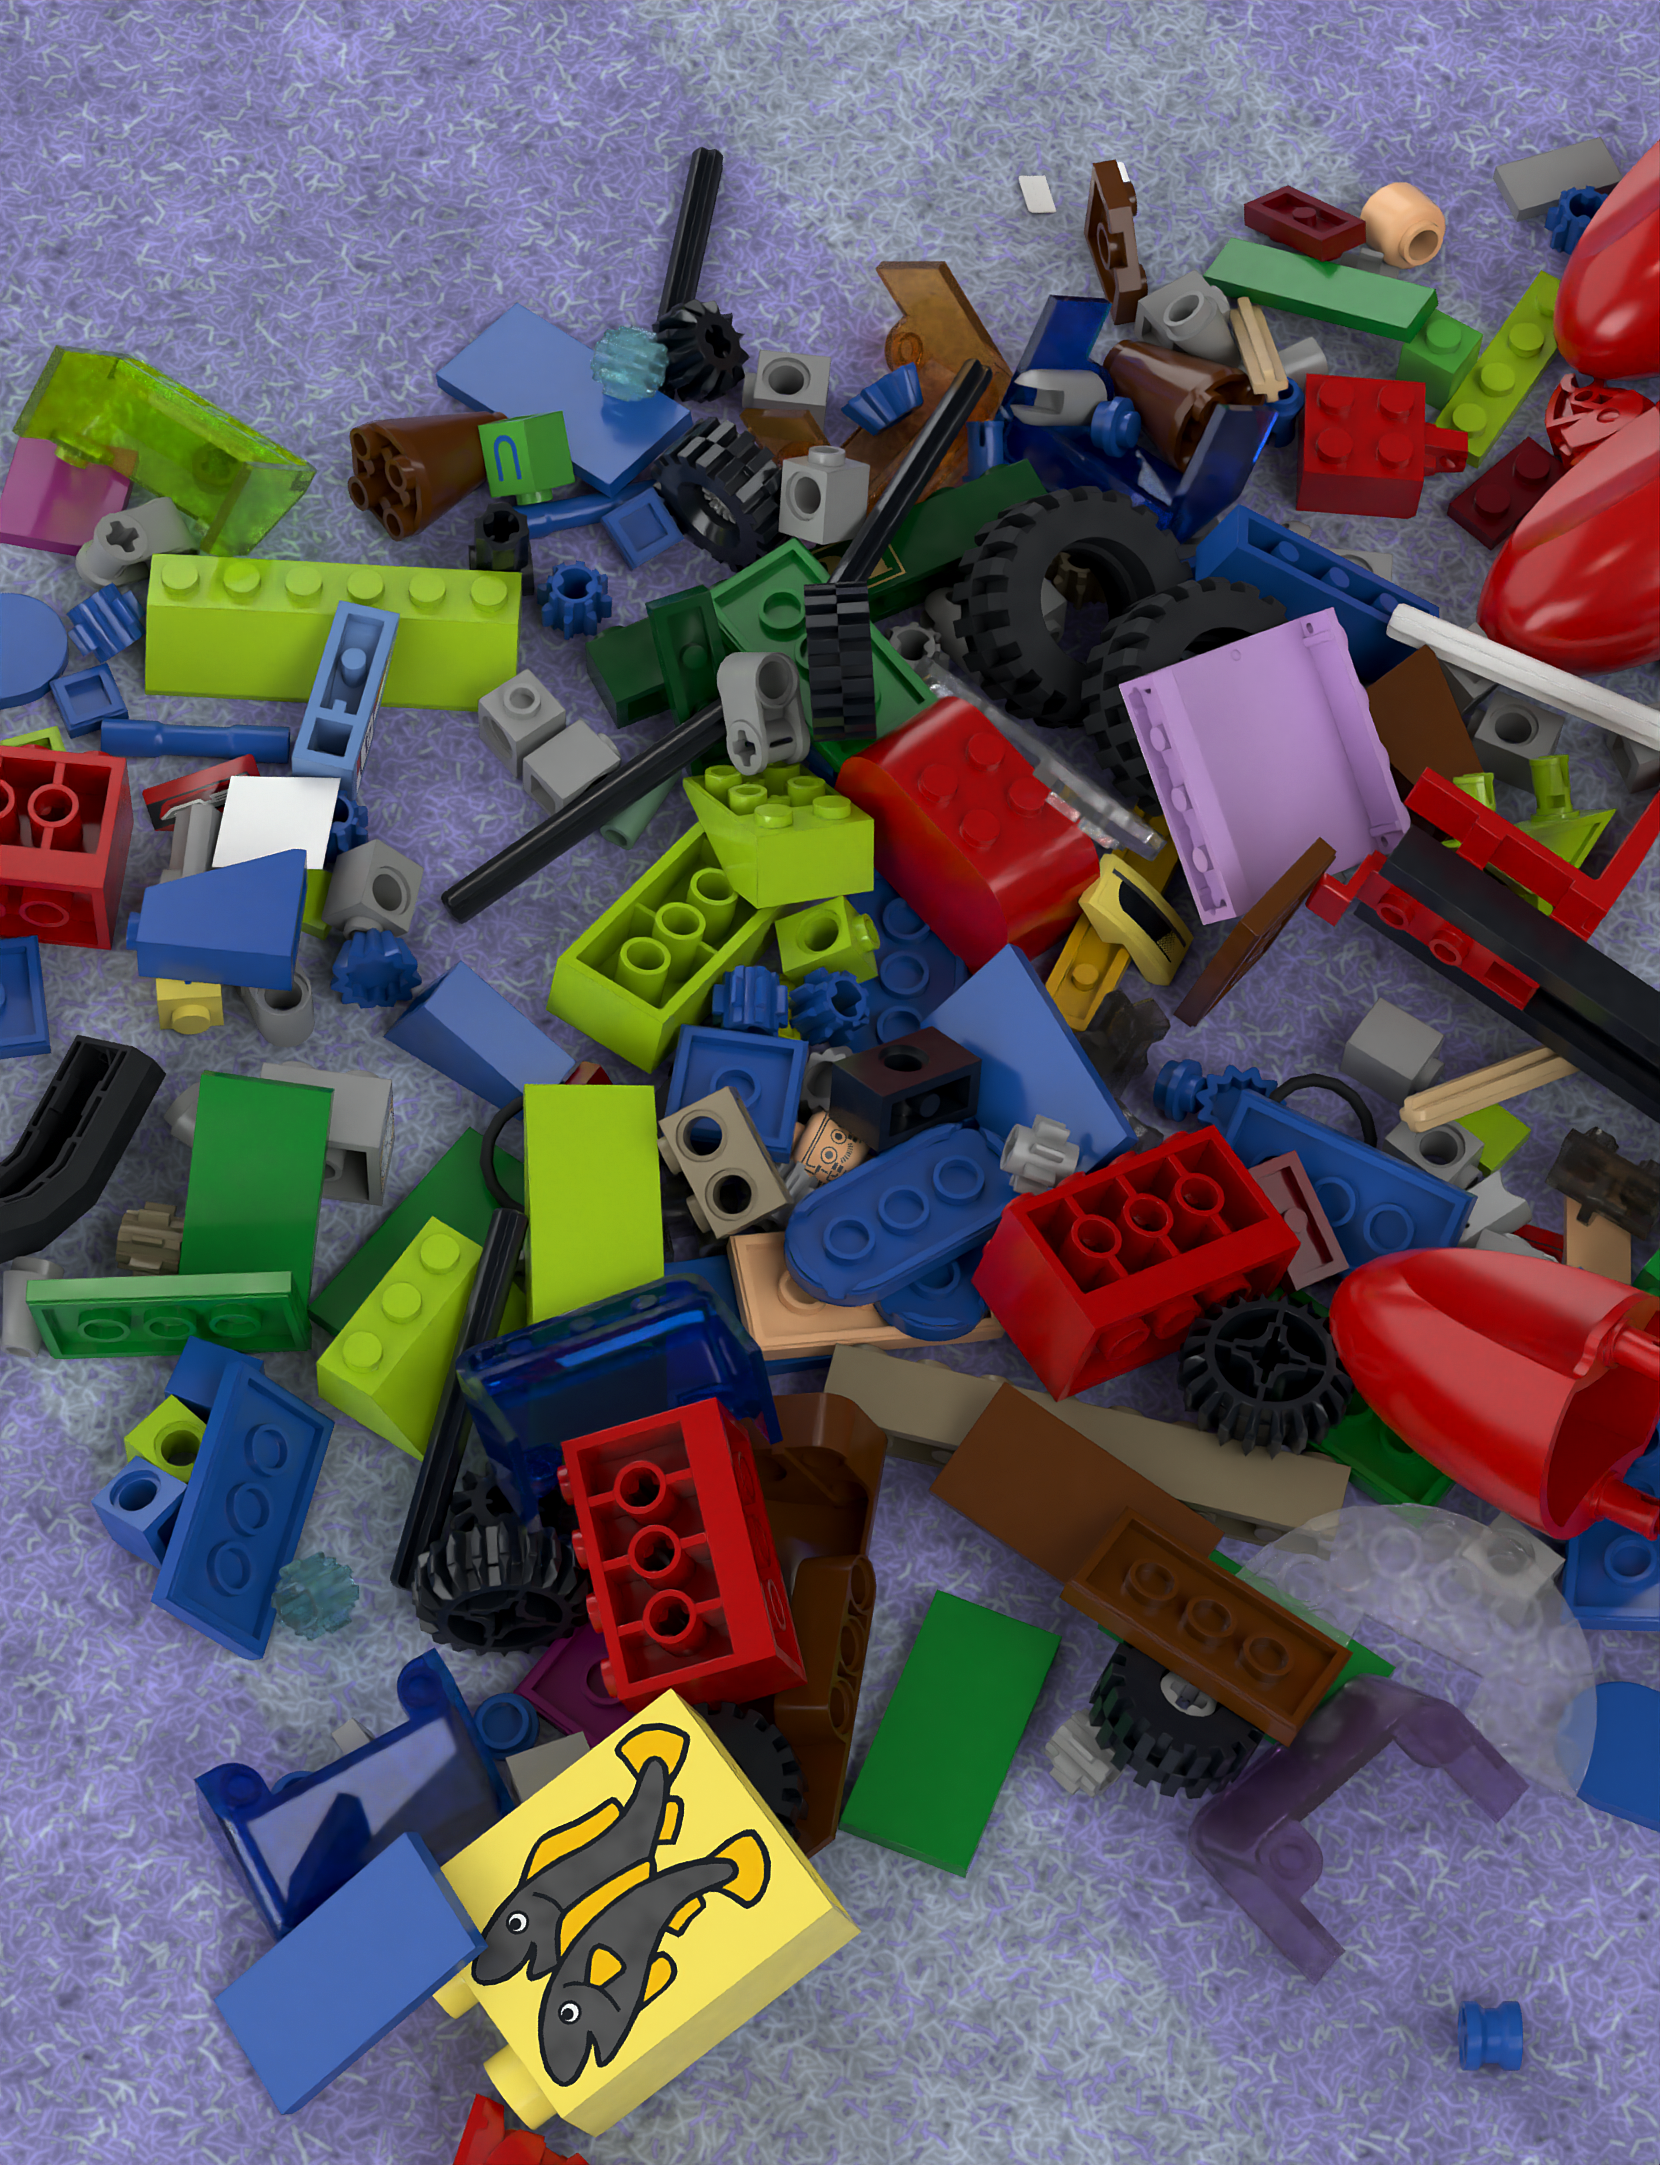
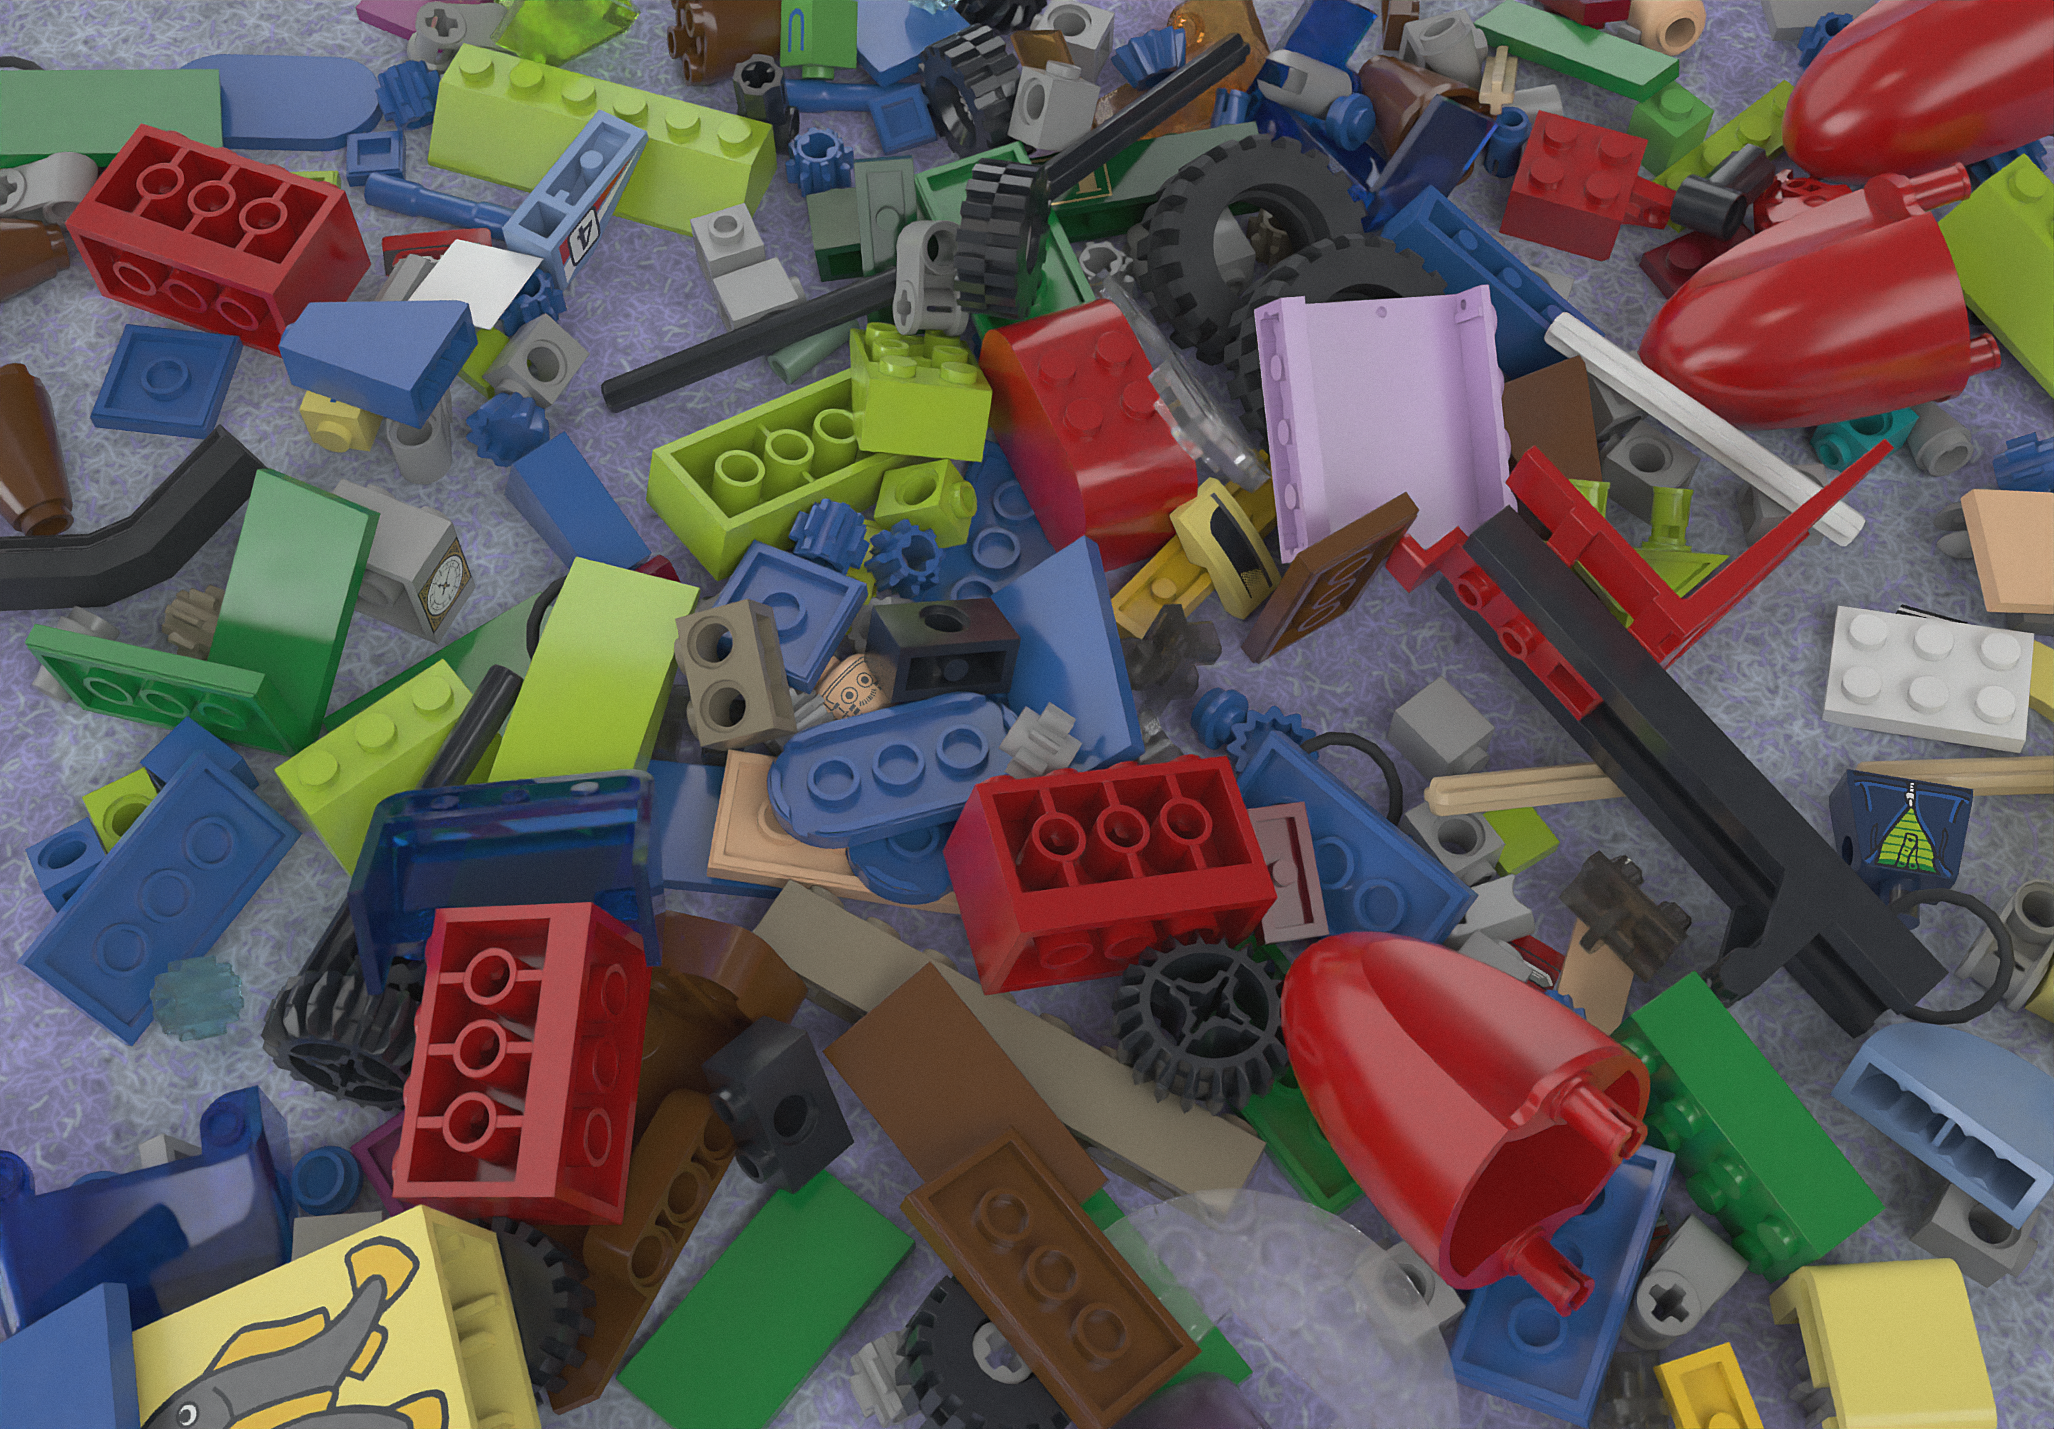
camera: 20 degrees right, 0 degrees up
none -> black brick [701,1015,855,1195]
none -> black piece [1670,144,1776,242]

